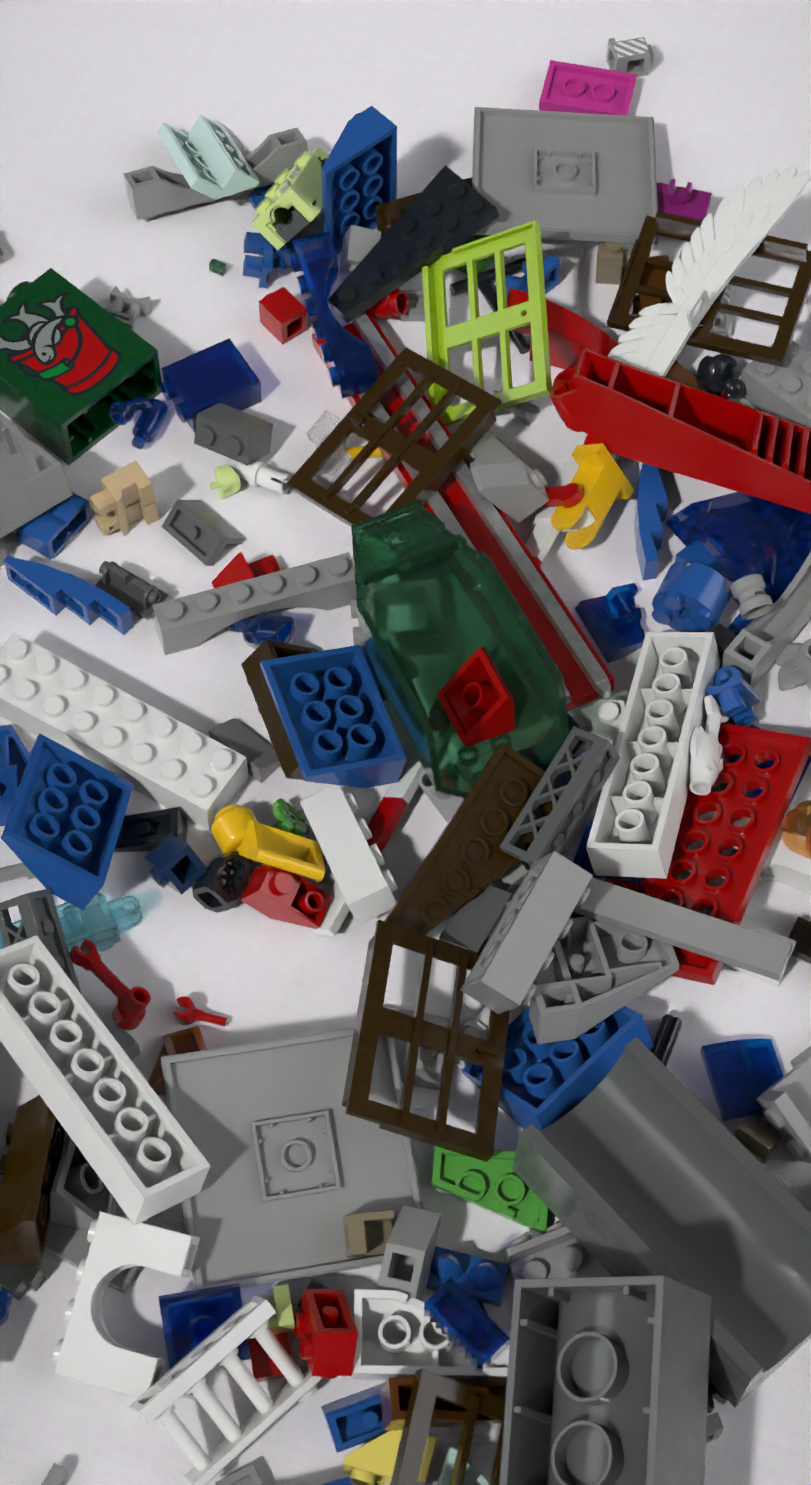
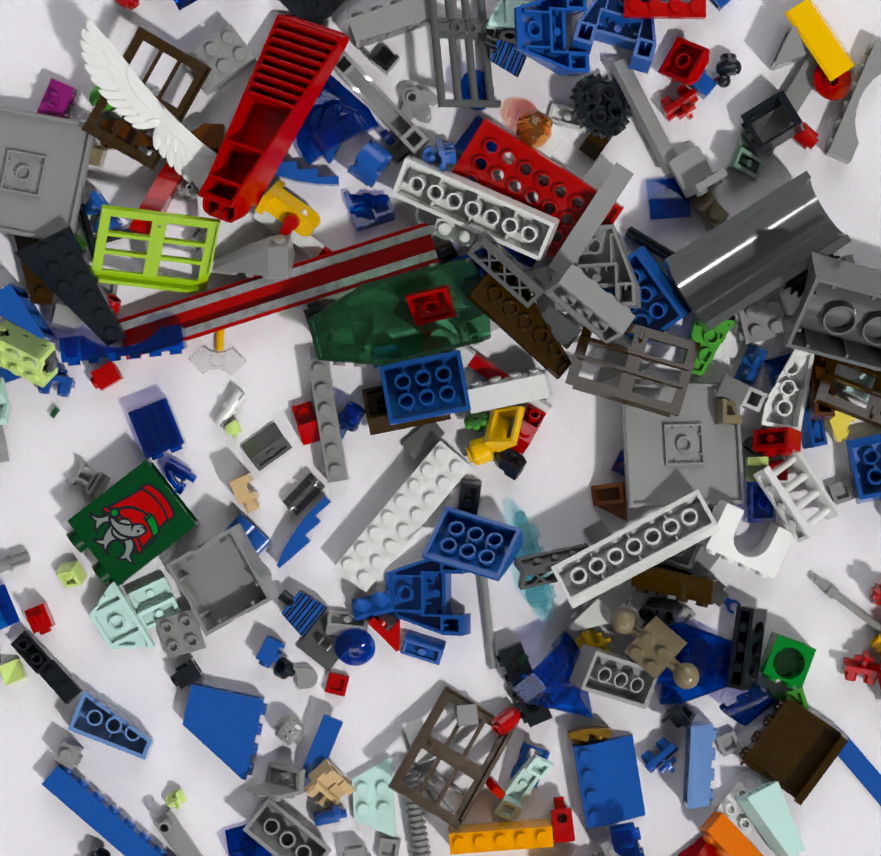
camera: 85 degrees left, 30 degrees up
red brick [69,939,151,1030] -> none
dark blue brick [144,833,208,895] -> none
red hand [173,996,227,1027] -> none
dark grey brick [194,403,273,465] -> none
dark brown door [287,347,502,543] -> none
clear blue brick [424,1277,510,1371] -> none
white animal [689,695,729,795] -> none
black animal [697,353,744,400] -> none
light grey wheel [730,574,774,620] -> none

